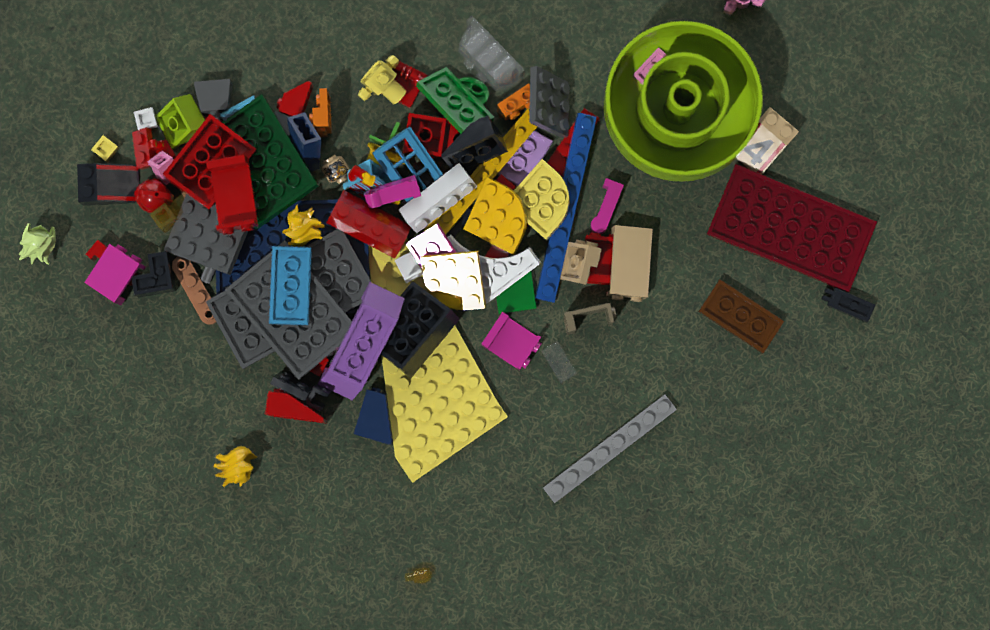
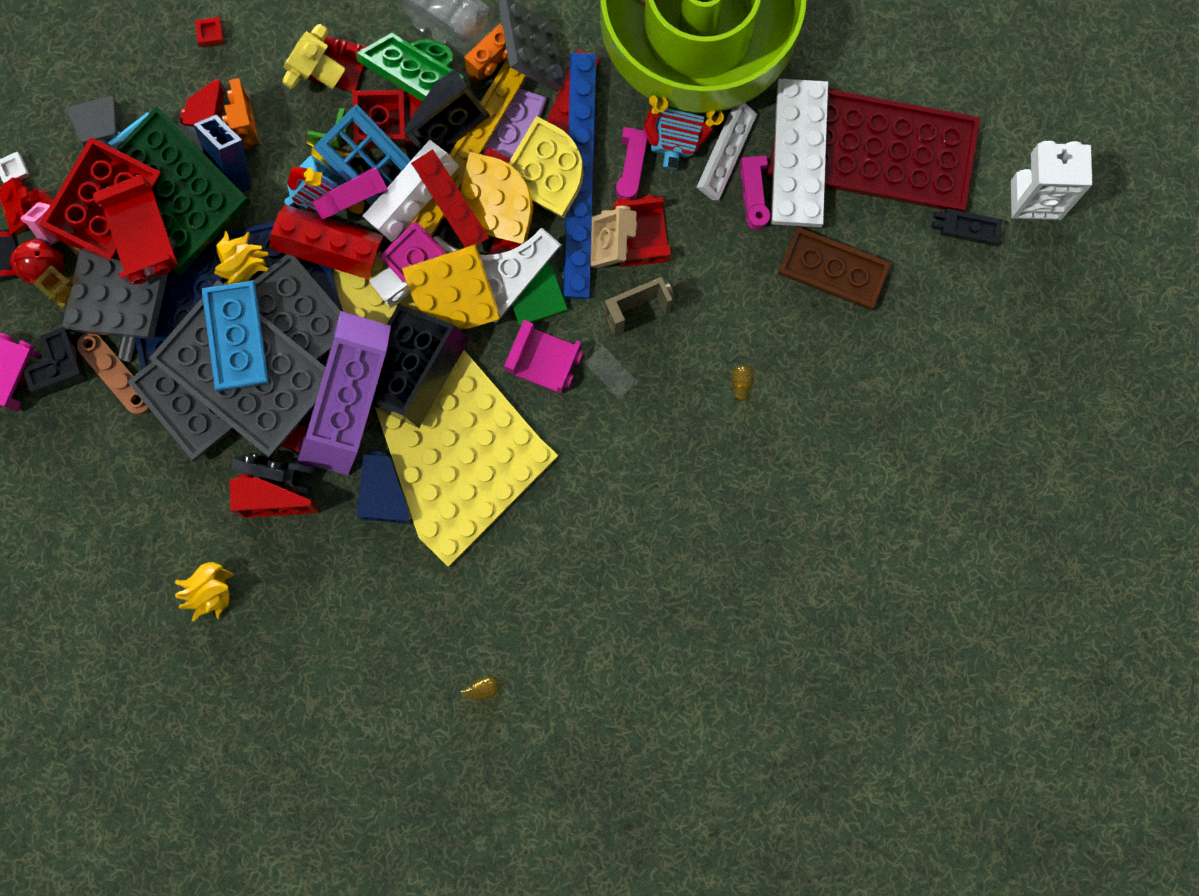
camera: 15 degrees left, 5 degrees down
lime slope [155,94,205,149] -> none
head [321,155,350,184] -> none
light grey plate [543,395,677,503] -> none
tan panel [606,225,653,302] -> none
tan slope [736,107,799,175] -> none
none -> red plate [195,17,224,47]
none -> red plate [411,149,489,248]
none -> torso [644,95,724,170]
none -> white plate [696,104,757,200]
none -> clear yellow cylinder [731,365,752,401]
none -> dark pink leg [740,155,770,230]
none -> white plate [771,79,828,227]
none -> white plate [1011,141,1092,220]

